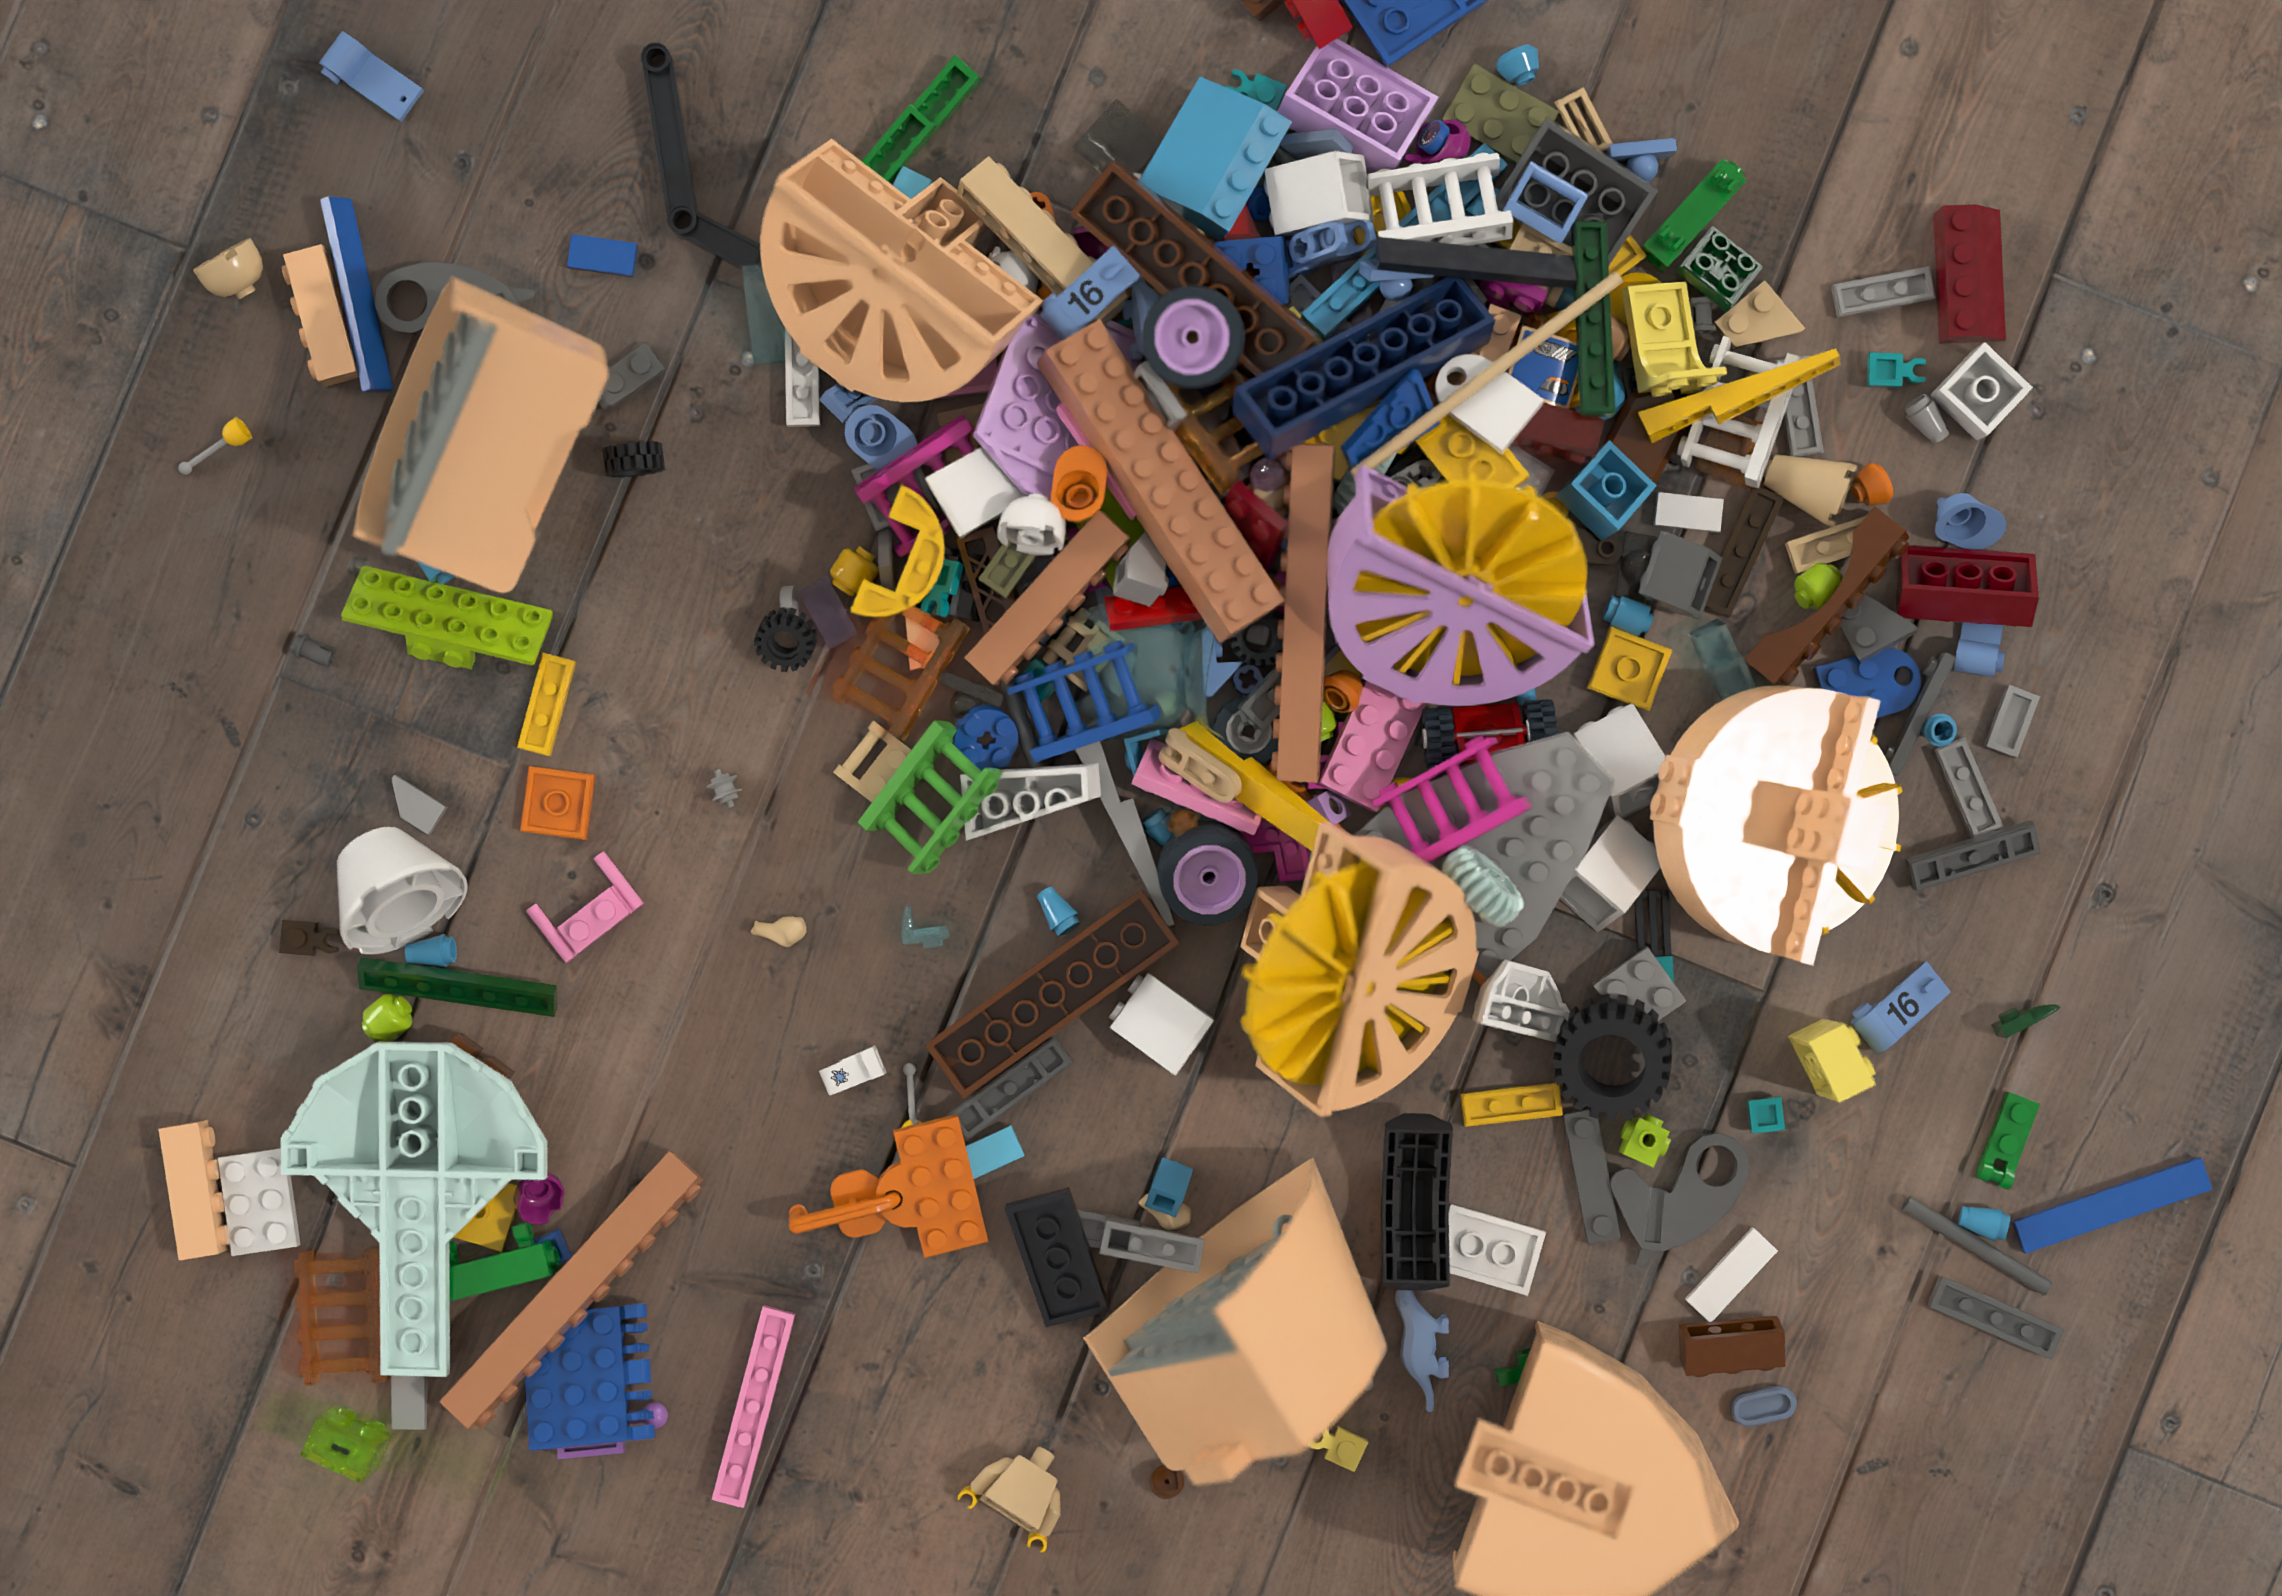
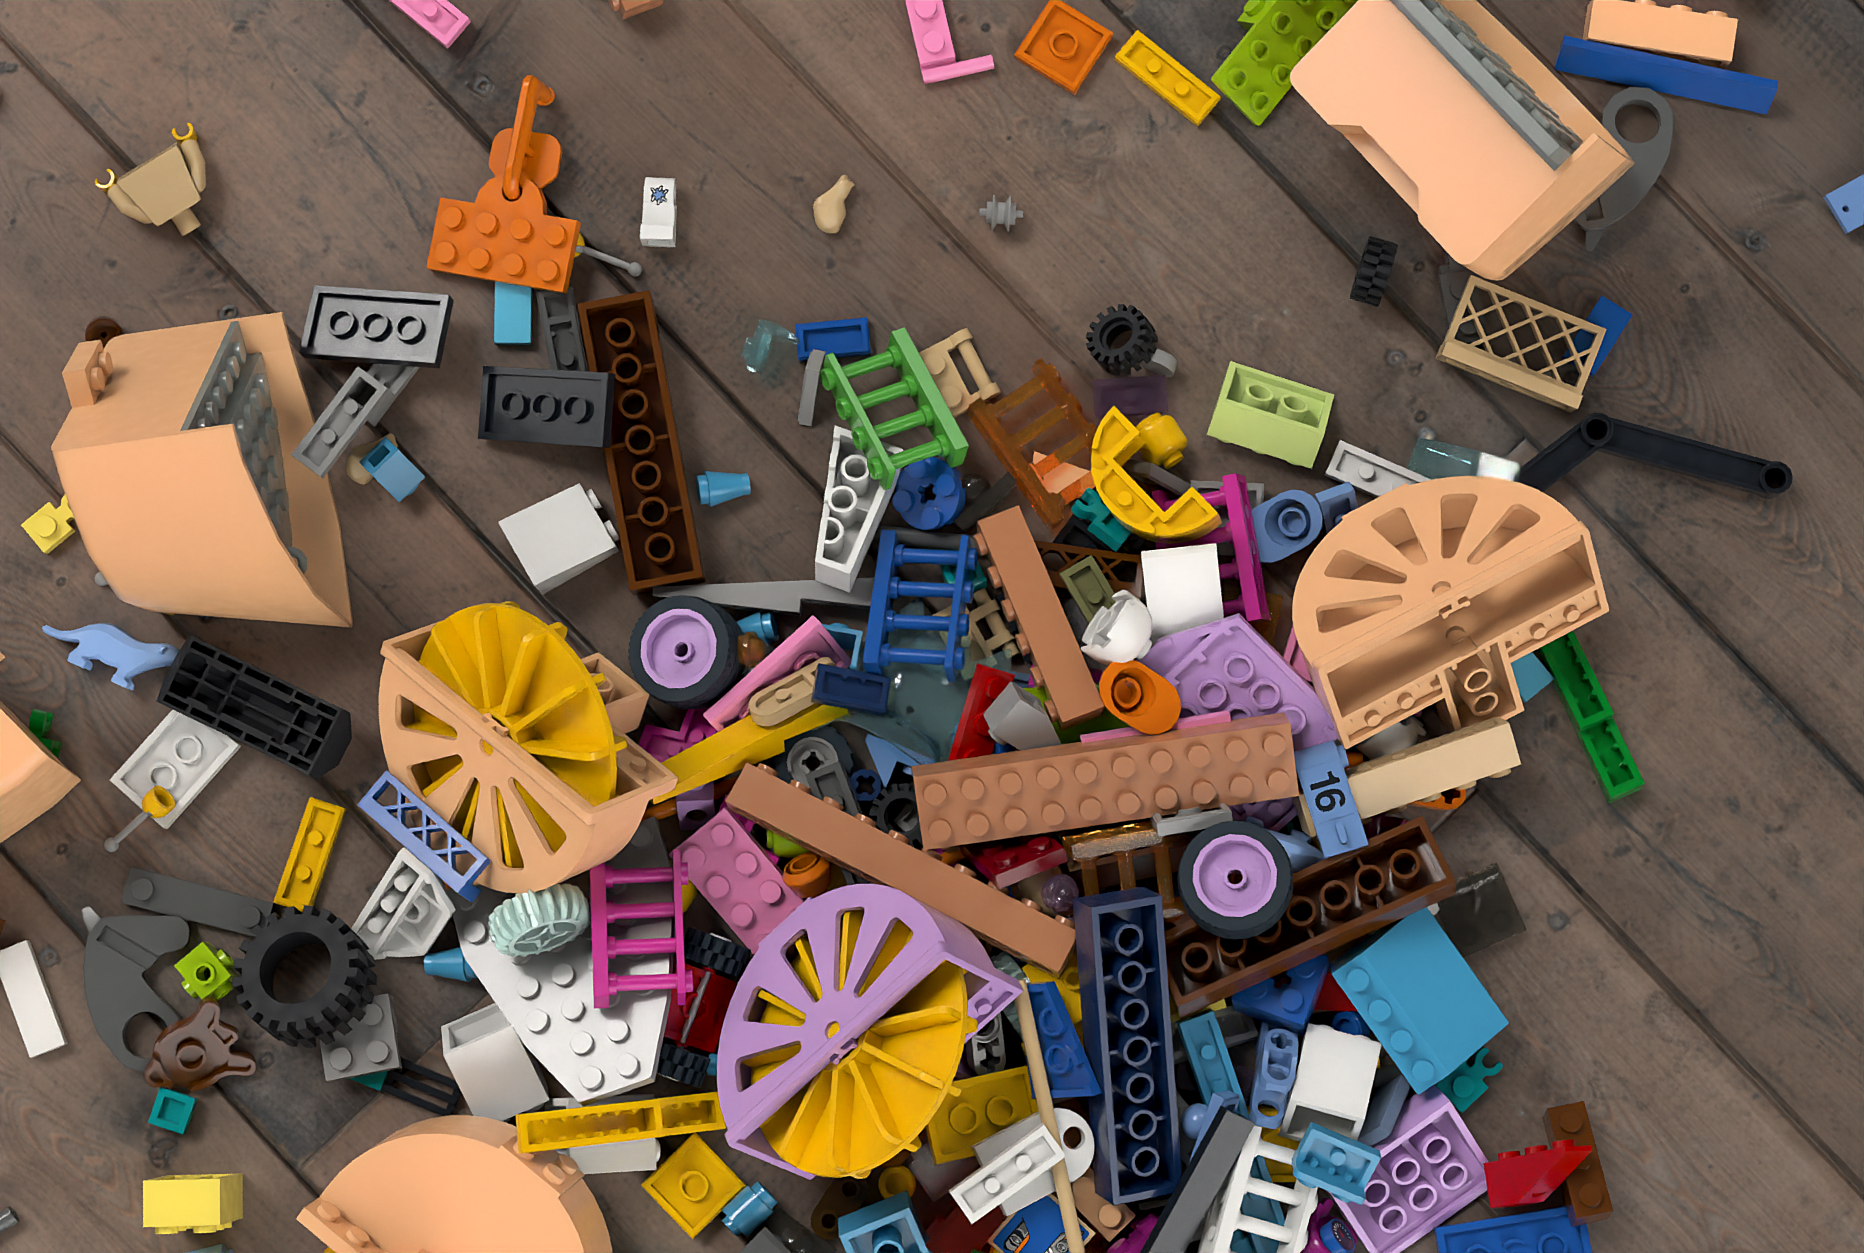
camera: 120 degrees right, 5 degrees down
none -> yellow hinge [104,786,175,852]
none -> reddish brown tile [144,997,256,1092]
none -> fence [357,770,491,902]
none -> dark azure cone [424,947,478,982]
none -> black plate [478,366,616,448]
none -> yellow slope [515,1092,726,1153]
none -> blue tile [795,317,871,362]
none -> light grey tile [798,349,826,426]
none -> dark blue plate [811,663,891,716]
none -> white plate [948,1123,1066,1224]
none -> yellowish green slope [1207,361,1334,469]
none -> dark azure bracket [1292,1122,1381,1205]
none -> tan fence [1435,275,1607,413]

